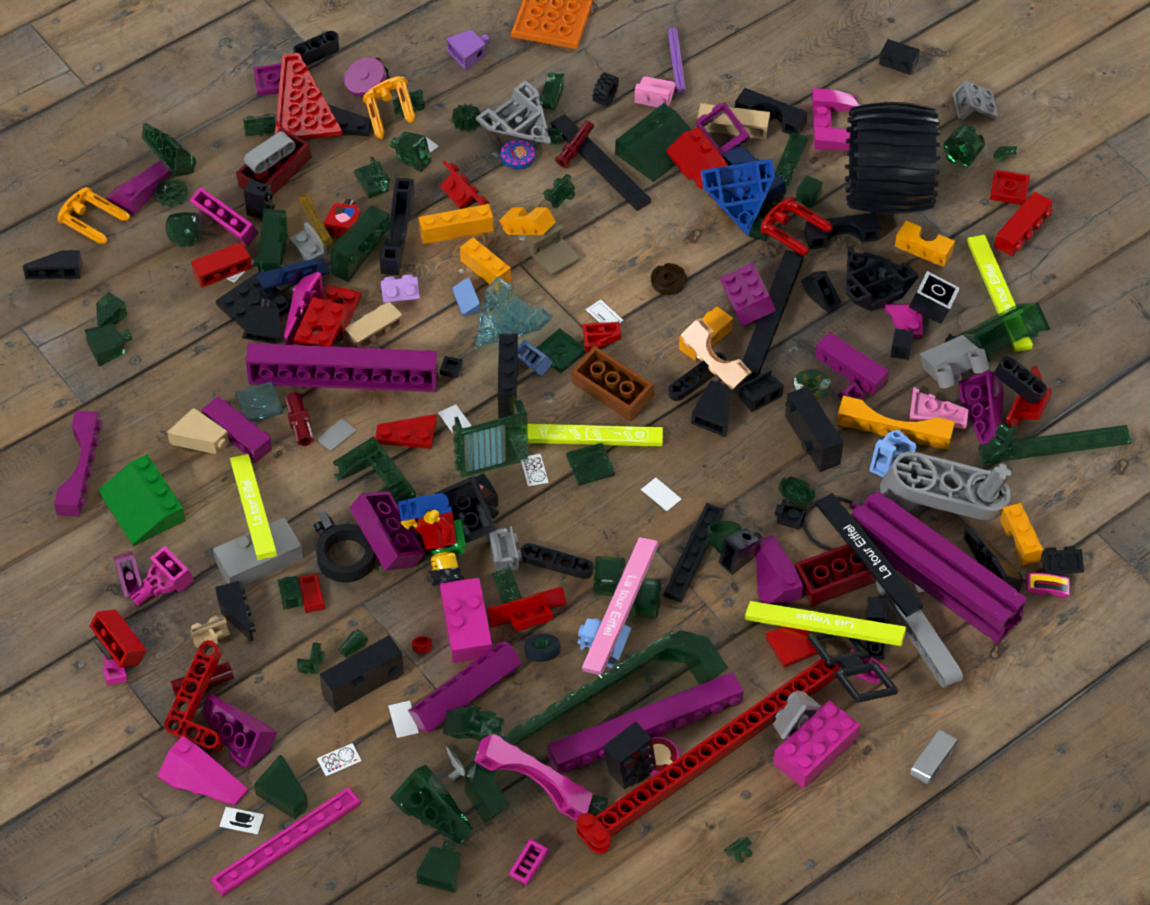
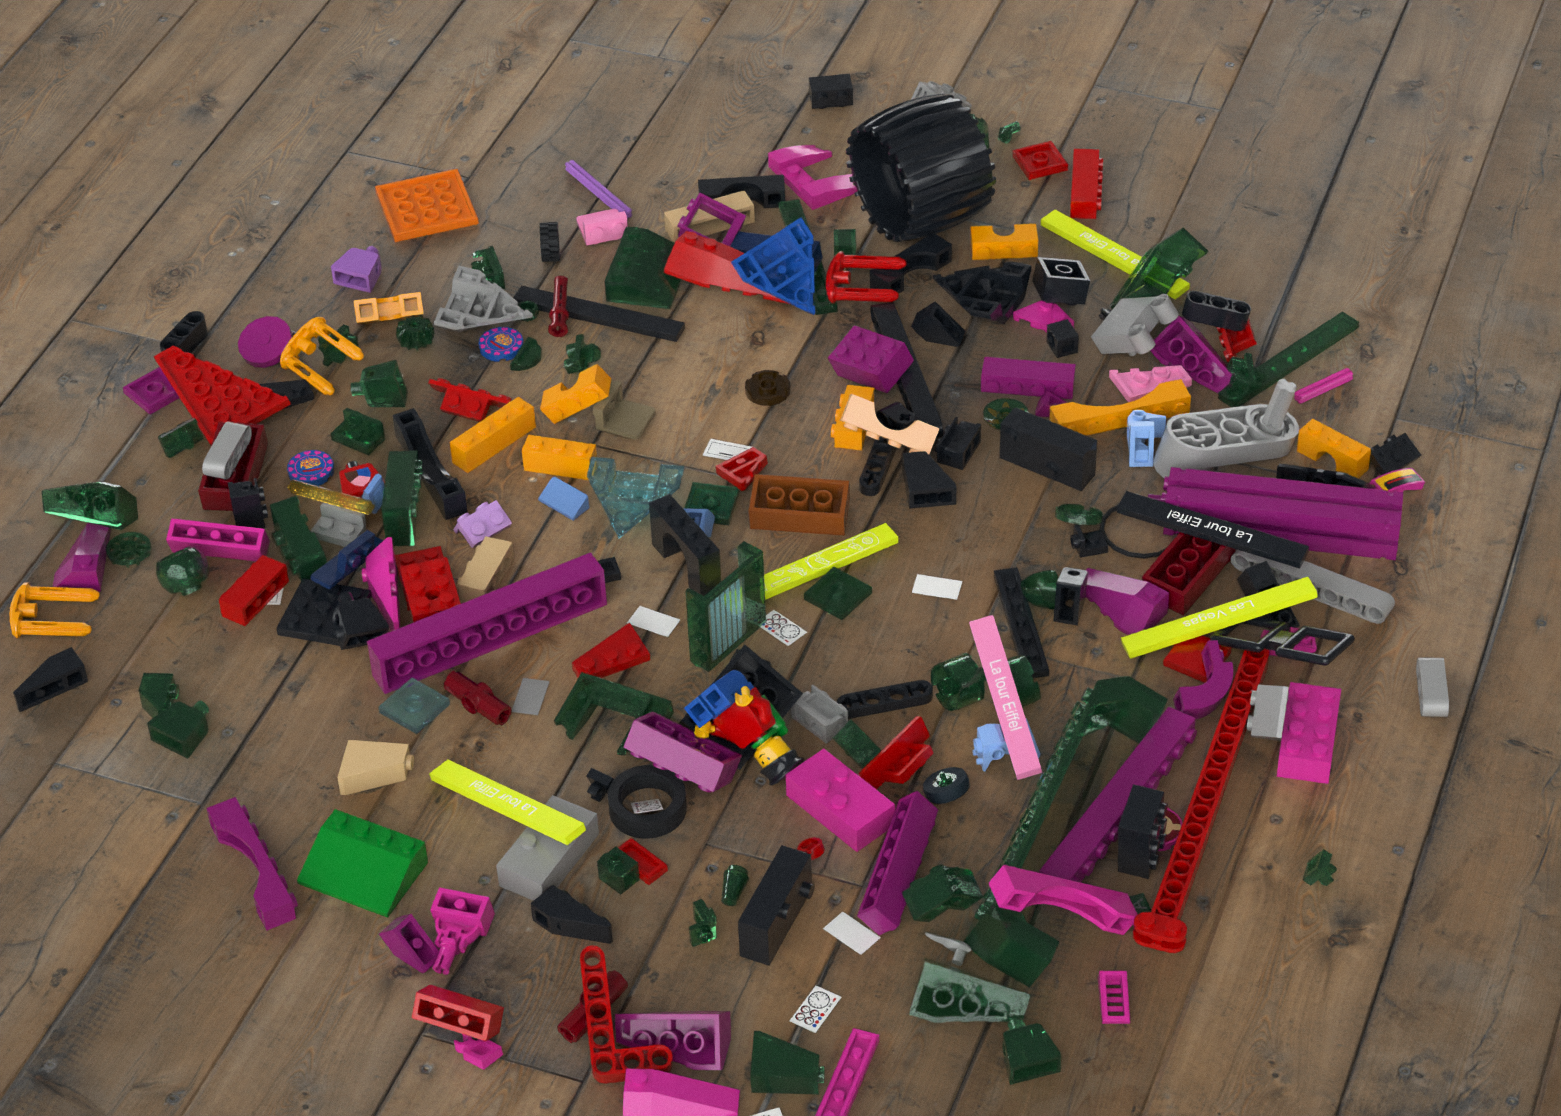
camera: 30 degrees left, 10 degrees down
tan hips [190,615,230,648] -> none
magenta brick [201,397,272,463] -> none
none -> blue tile [287,450,334,487]
none -> light orange arch [354,292,424,325]
none -> medium blue slope [360,474,387,514]
none -> clear green tile [510,337,542,371]
none -> white sticker [631,799,663,813]
none -> black piece [876,402,916,430]
none -> magenta arch [1173,640,1233,720]
none -> dark pink axle [1294,368,1353,404]

